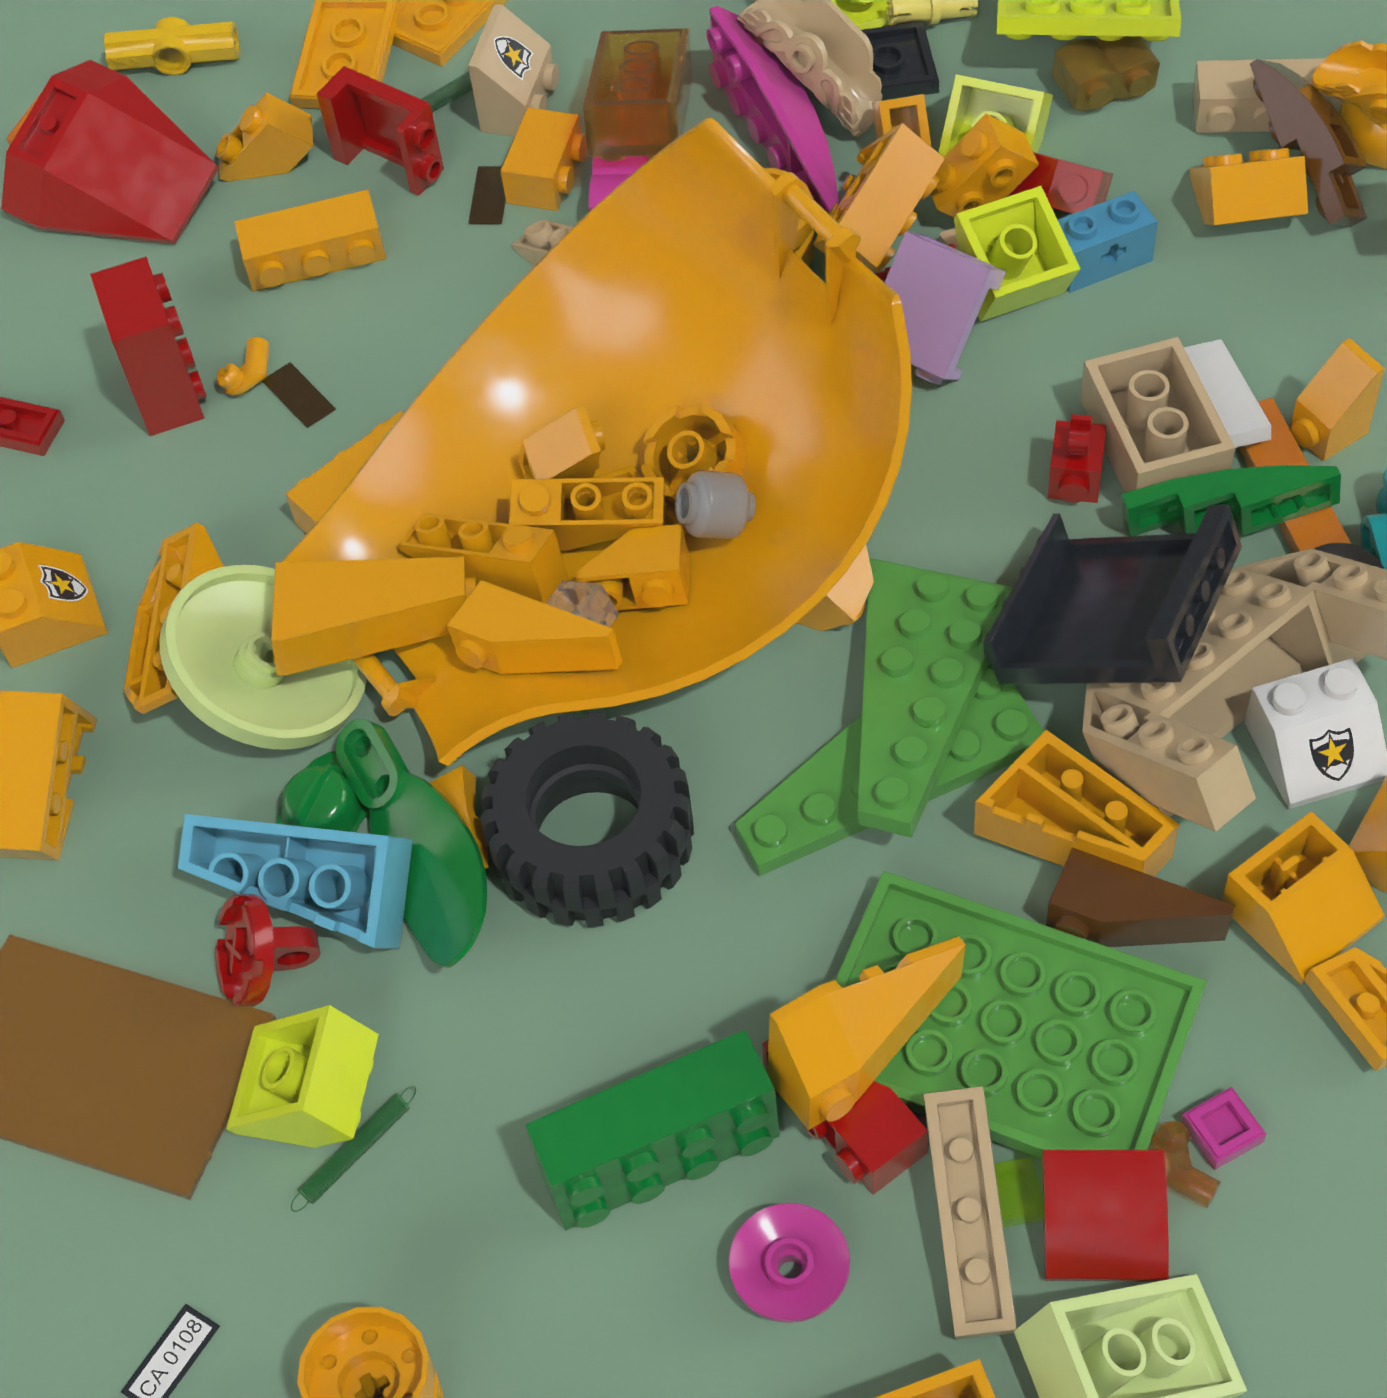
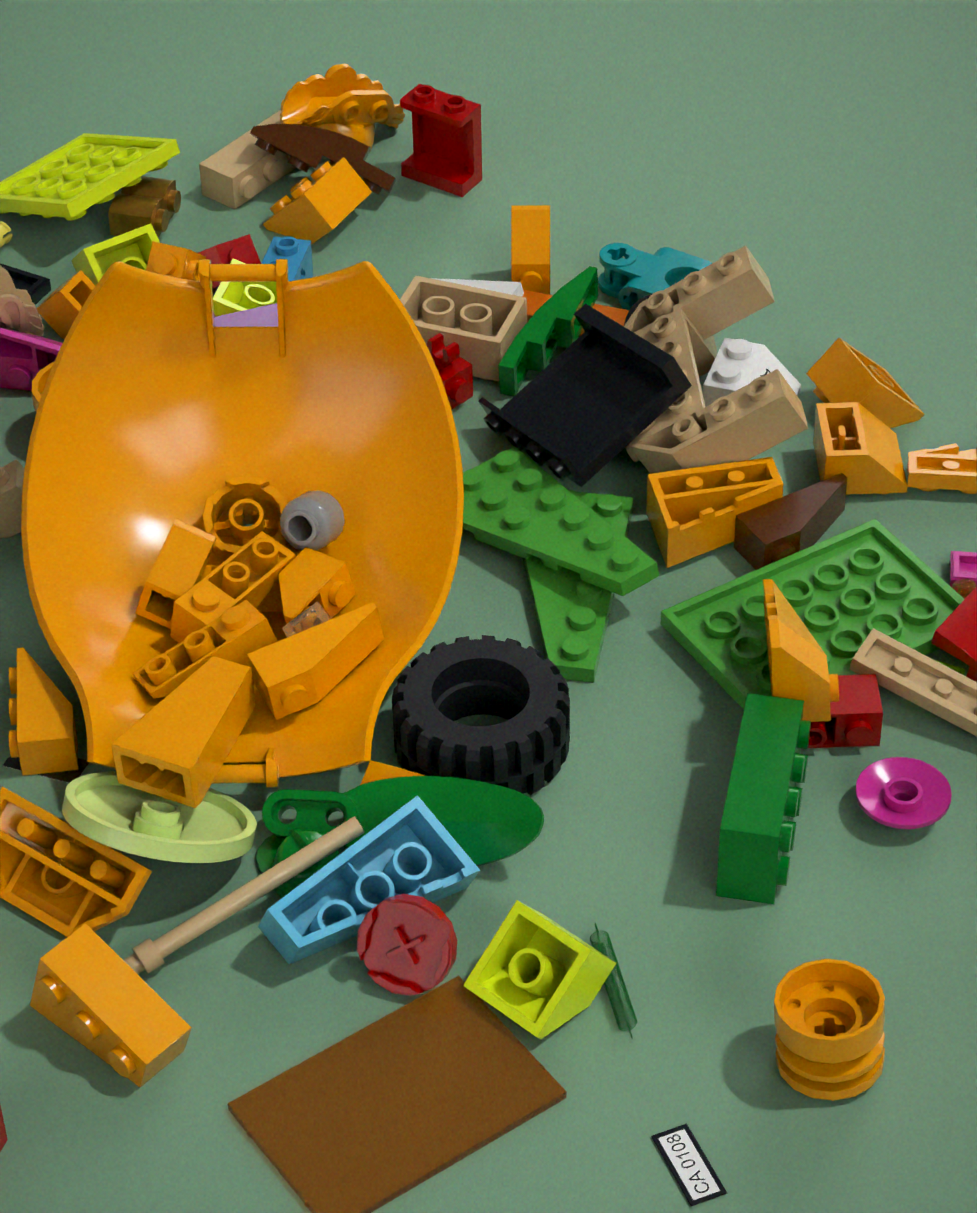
camera: 60 degrees left, 15 degrees down
none -> tan bar [124,816,364,974]

